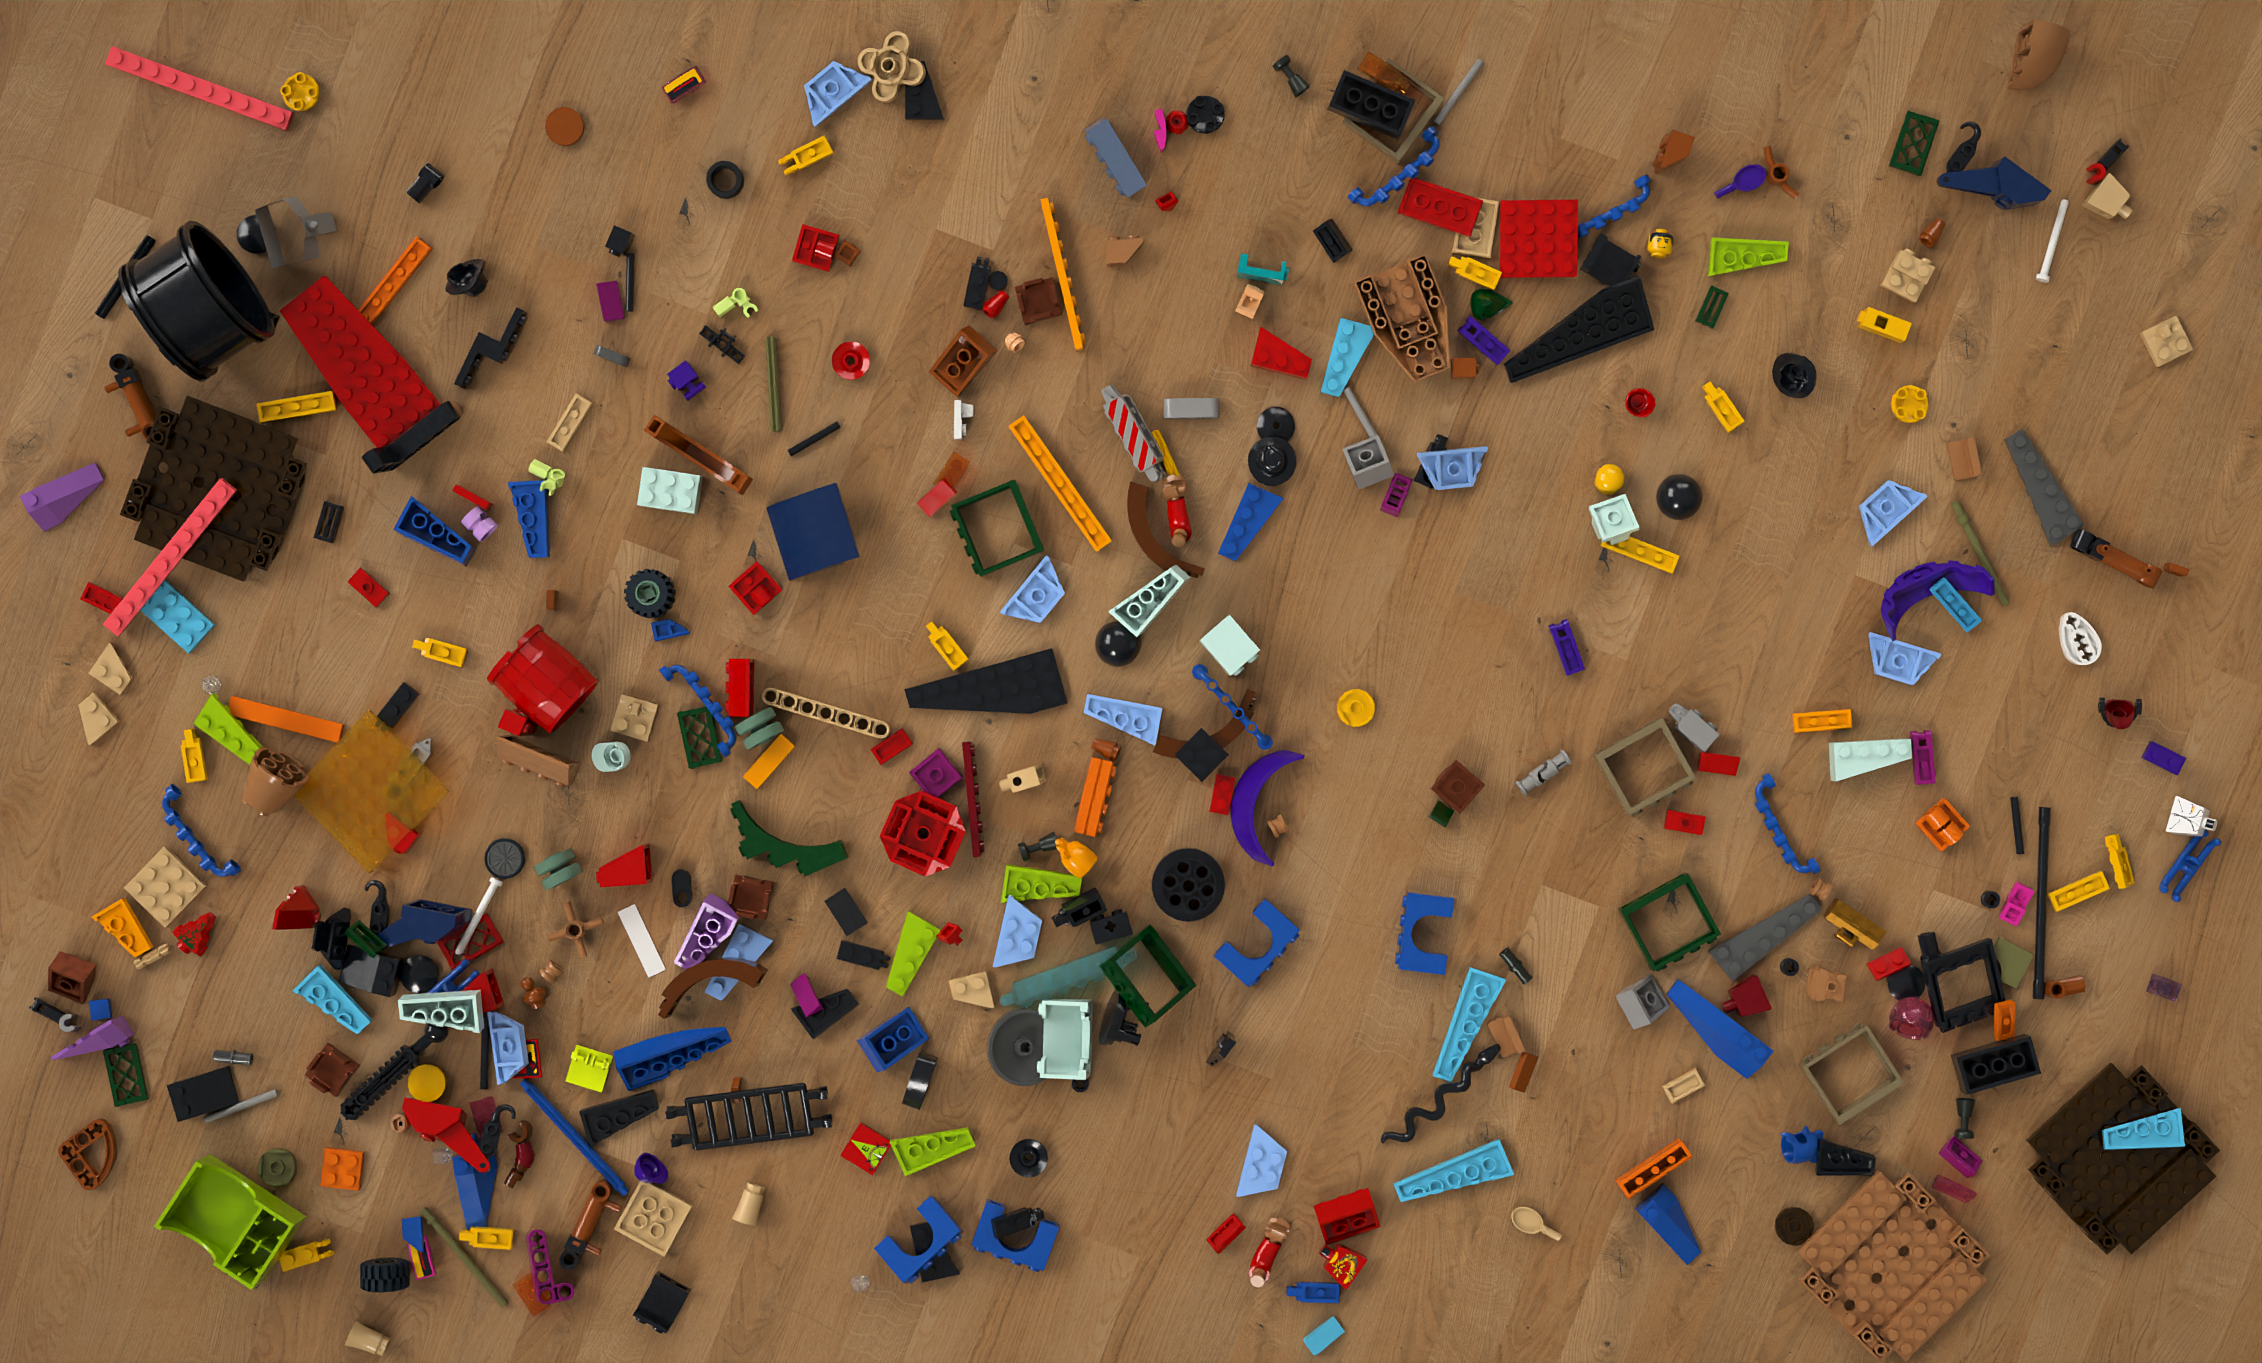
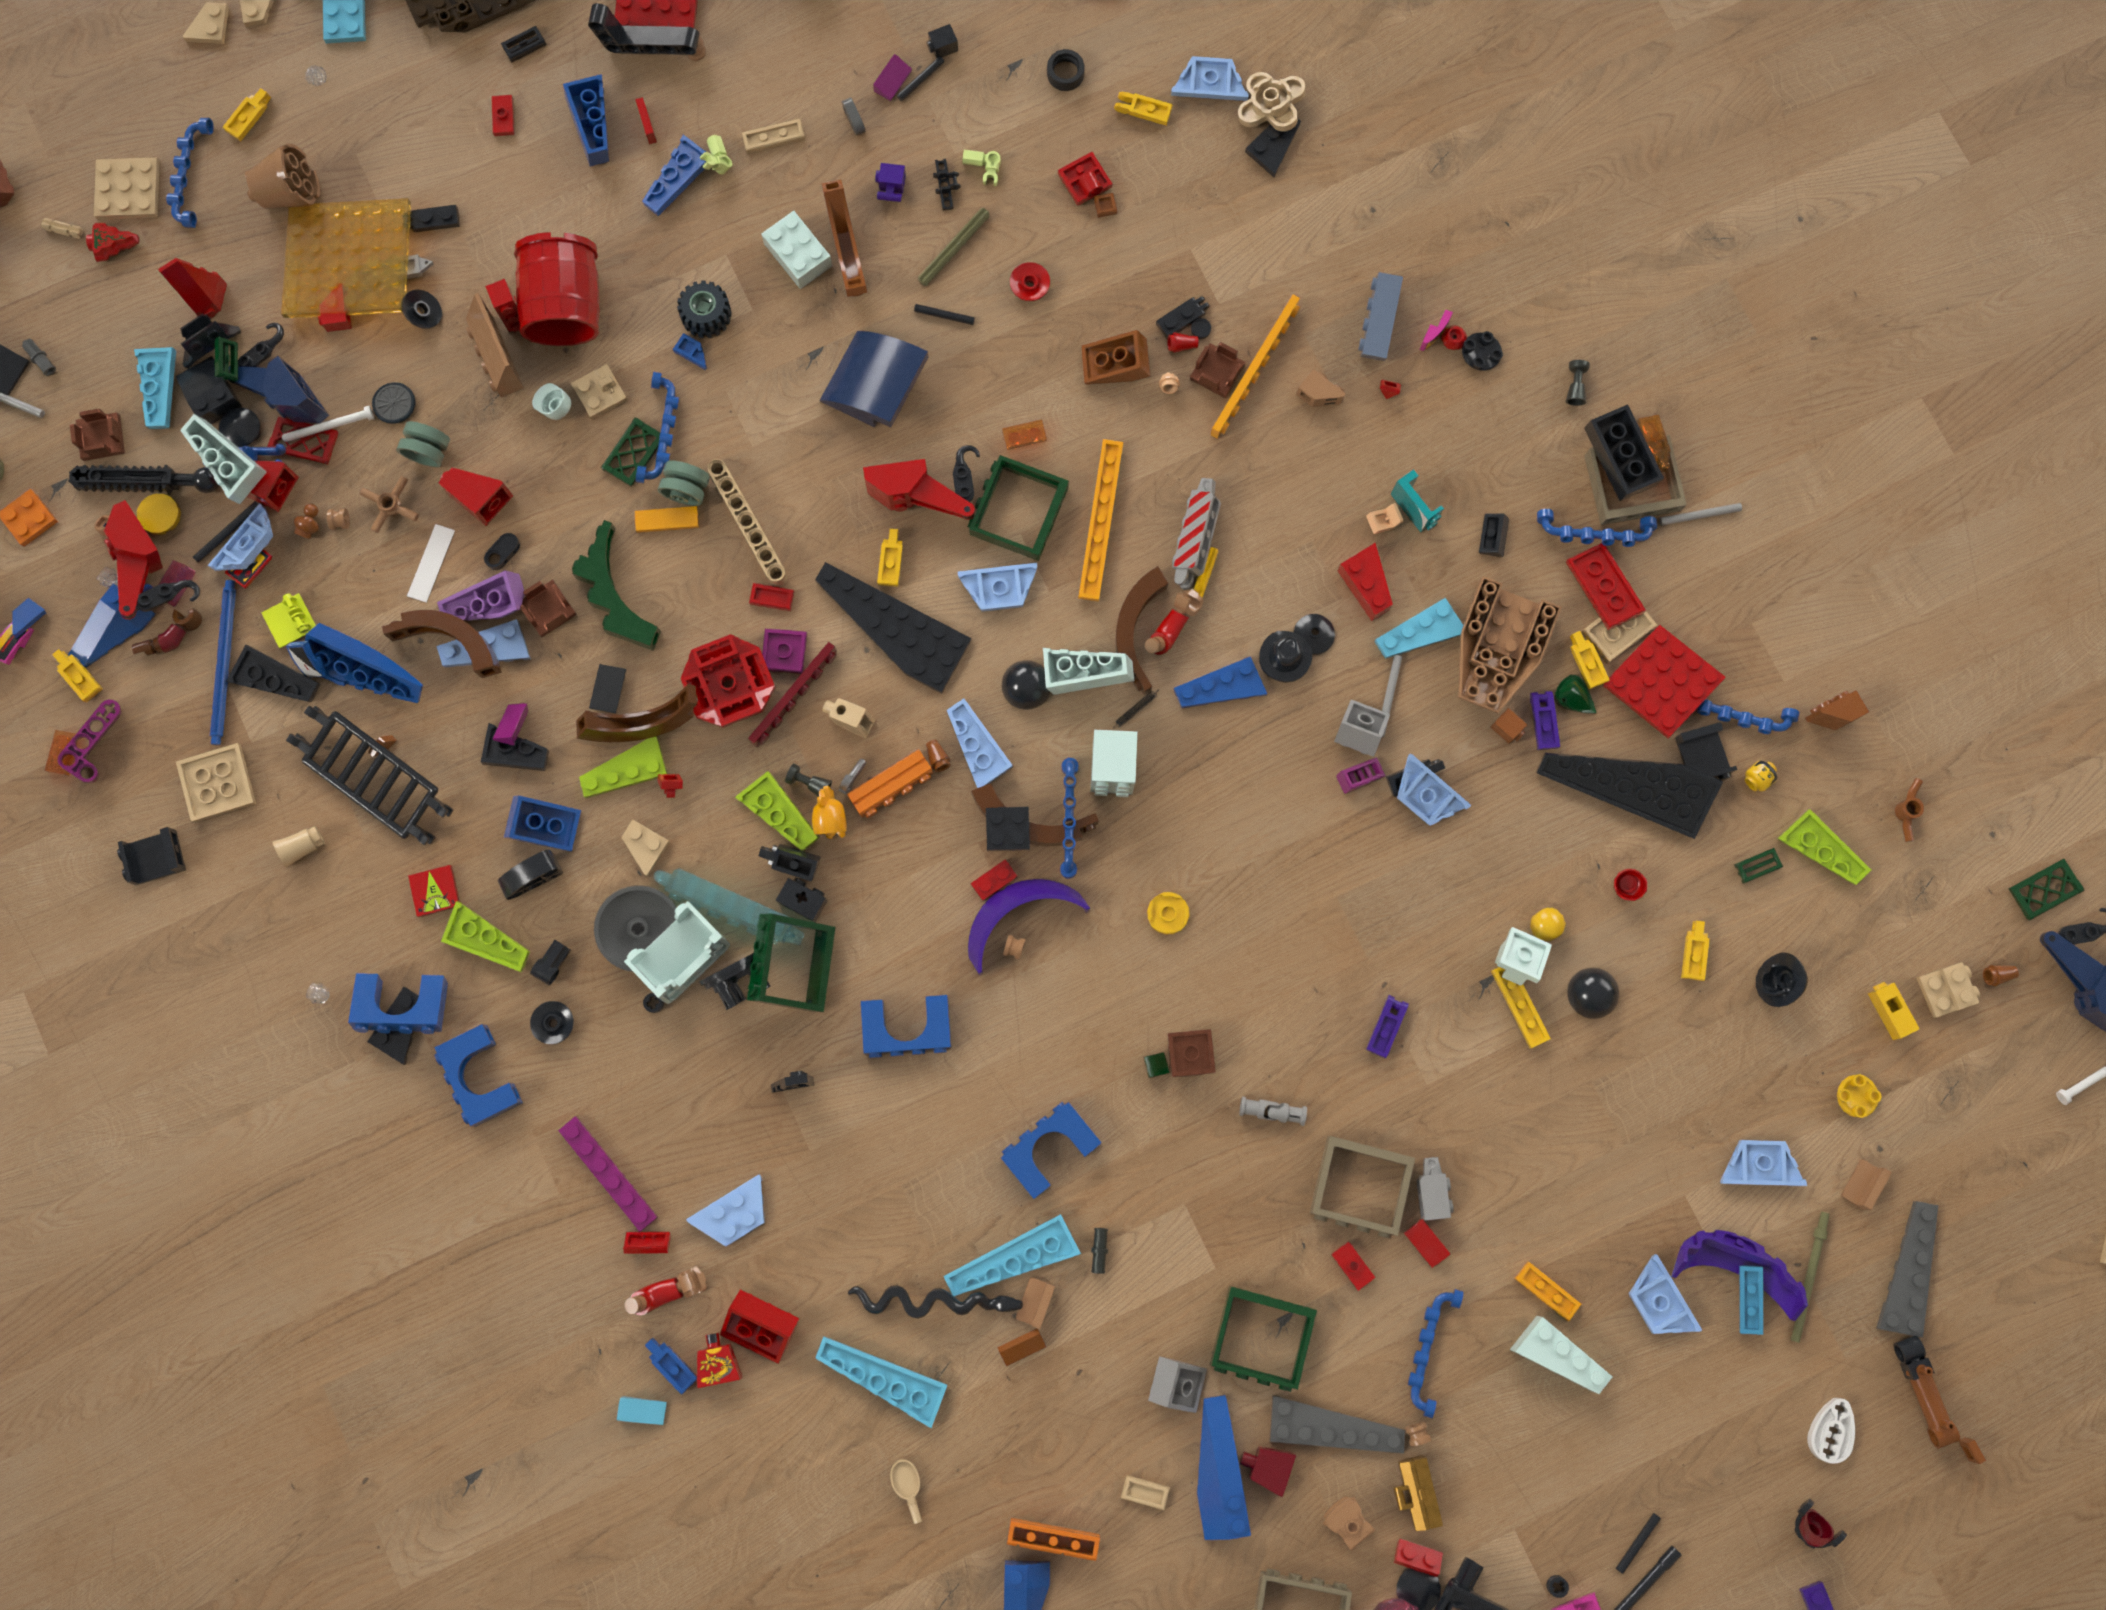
camera: 35 degrees right, 10 degrees down
light orange wing [92,898,153,957] -> none
lime wing [193,693,263,765] -> none
orange tile [228,696,344,743] -> none
yellow hinge [412,638,468,667] -> none
olive bar [421,1207,508,1308] -> none
black bracket [454,307,527,389] -> none
lavender wheel [461,506,498,542] -> none
dark orange tile [546,590,558,610] -> none
dark orange piece [559,1179,622,1270] -> none
dark purple hat [634,1153,668,1184] -> none
red slope [725,658,754,717] -> none
red plate [728,561,783,615] -> none
black hinge [837,940,891,970] -> none
red tile [917,478,957,517] -> none
white hinge [954,400,974,440] -> none
black hinge [991,1207,1045,1239] -> none
light blue wing [993,895,1042,967] -> none
black wheel [1152,848,1225,922] -> none
light grey beam [1163,398,1219,419] -> none
dark purple piece [1714,164,1766,199] -> none
black bush [1780,958,1799,976] -> none
magenta plate [1910,730,1936,785] -> none
orange plate [1915,798,1970,852] -> none
none -> slope [286,641,328,678]
none -> black dish [401,289,442,329]
none -> black piece [530,940,571,986]
none -> magenta plate [558,1116,658,1232]
none -> reddish brown arch [576,684,698,743]
none -> flat silver bar [838,759,866,795]
none -> red slope [863,445,980,520]
none -> black piece [1113,689,1159,729]

